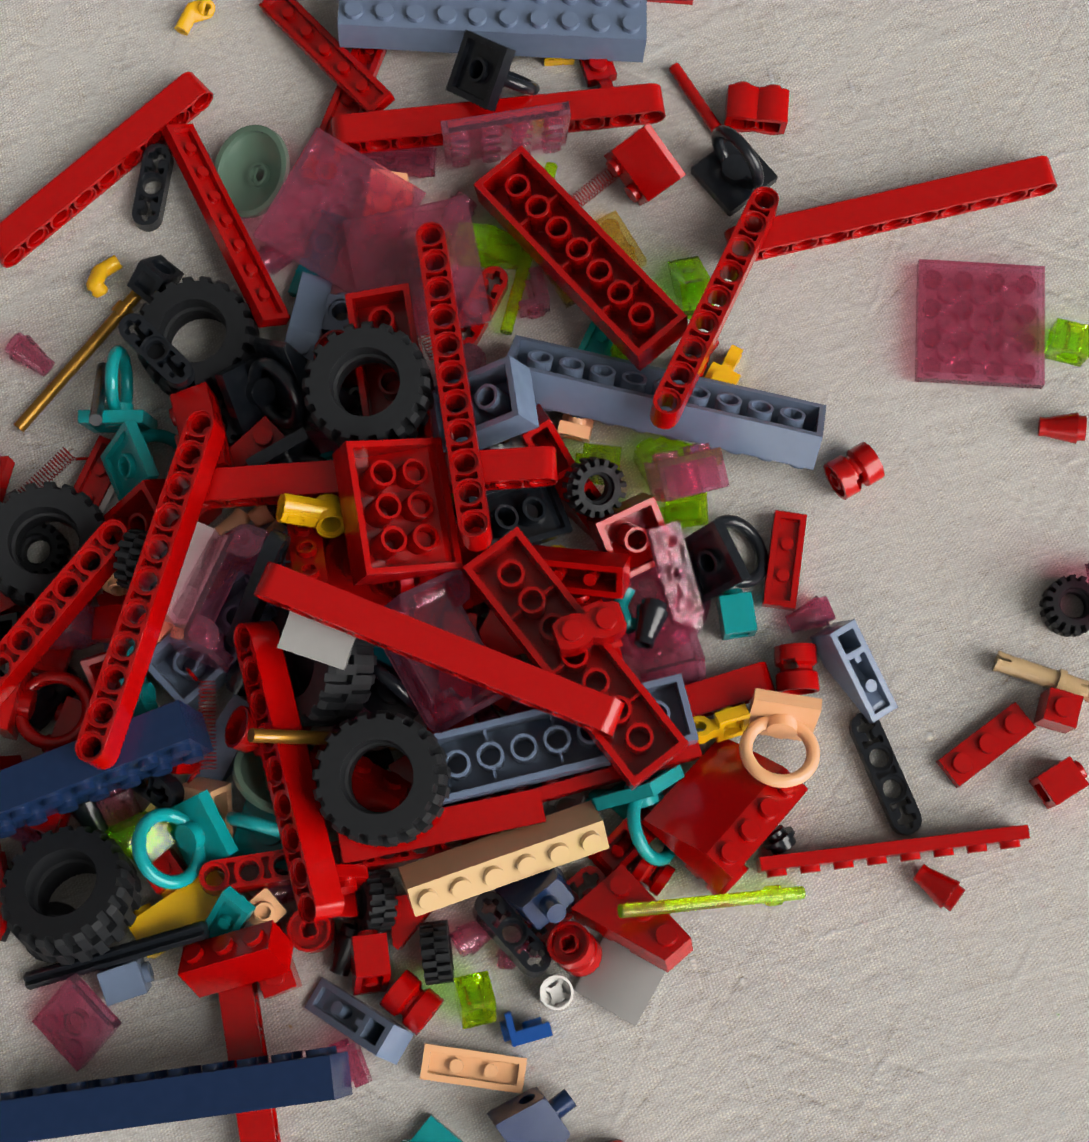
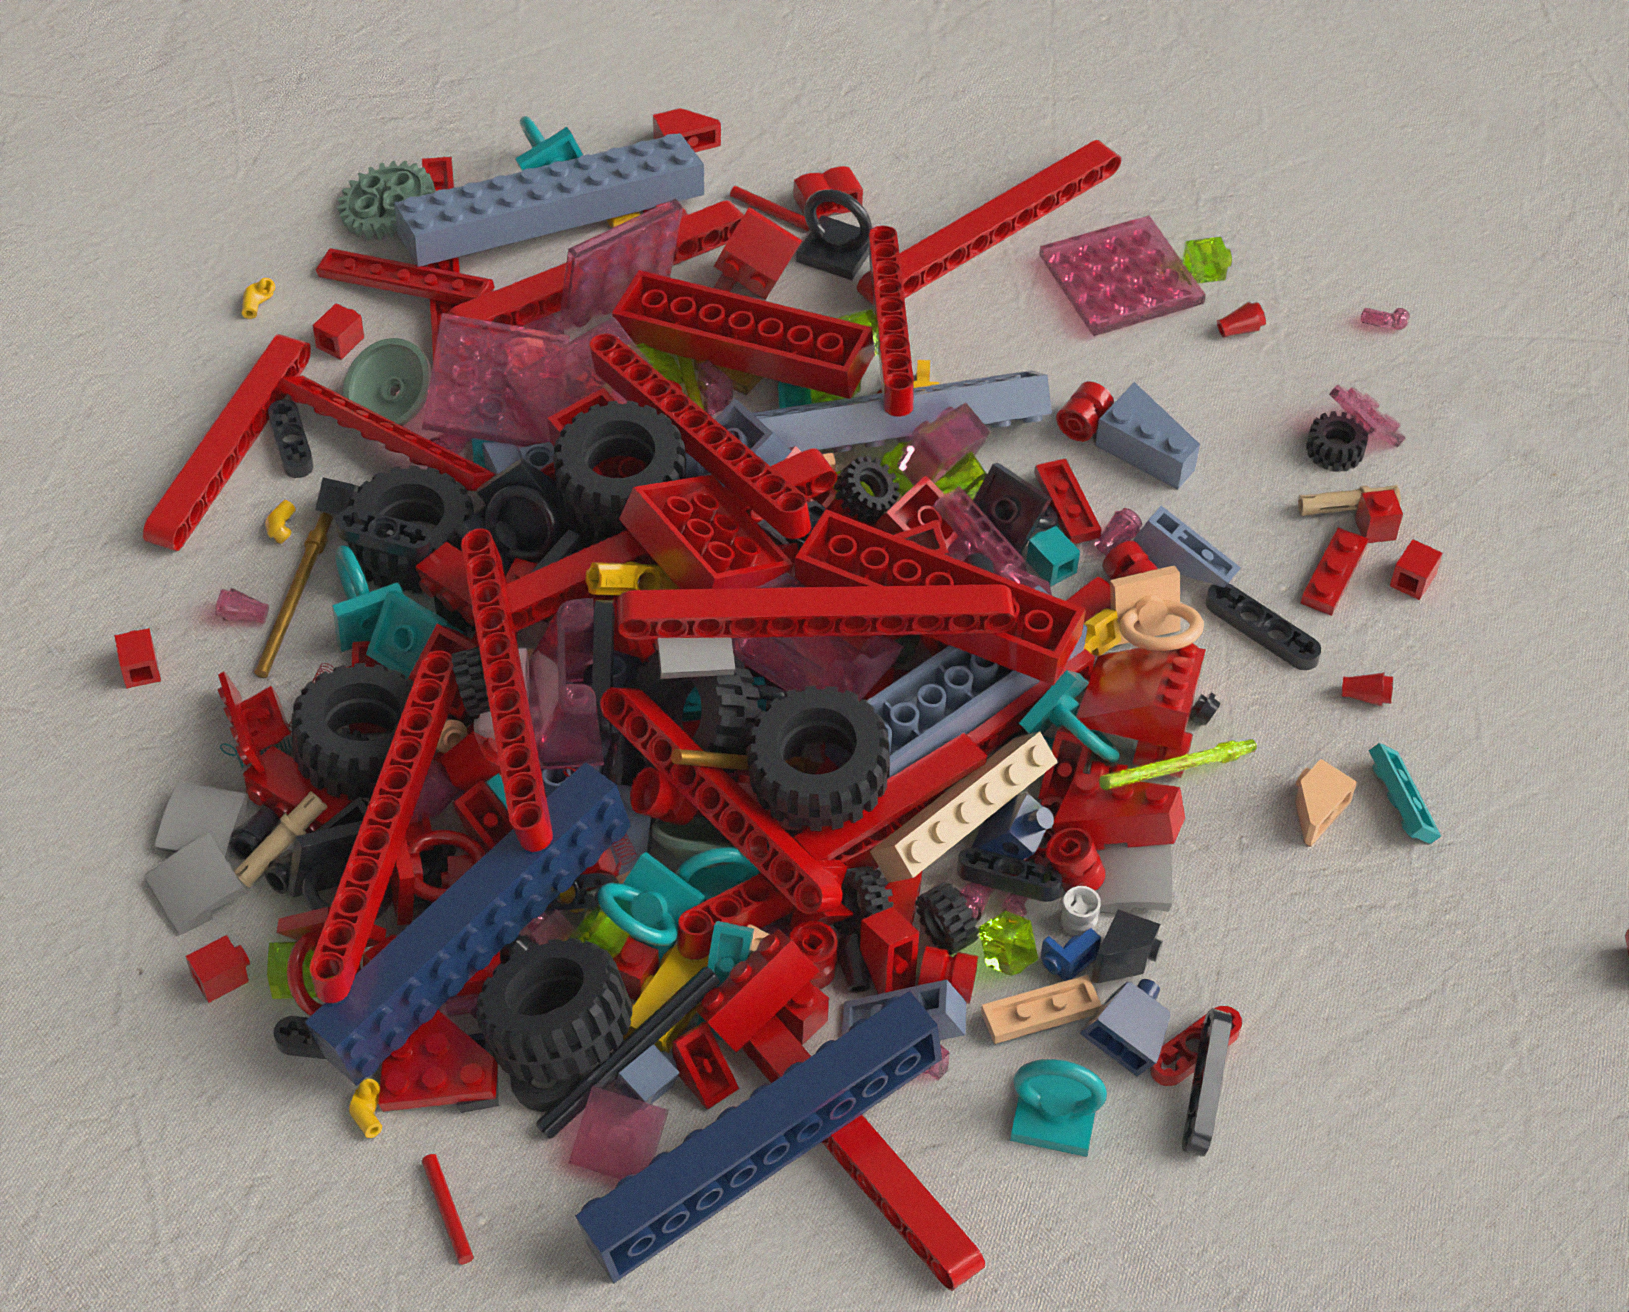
camera: 30 degrees left, 25 degrees down
black bar [89,362,106,426] -> none
black tile [445,30,540,112] -> none
red brick [552,601,627,657] -> none
red plate [756,825,1030,878] -> none
none -> red brick [312,303,365,360]
none -> red slope [672,1022,740,1109]
none -> black slope [1090,909,1163,984]
none -> sand blue wedge [1095,382,1200,490]
none -> light nougat slope [1295,759,1357,847]
none -> teal plate [1368,742,1441,844]

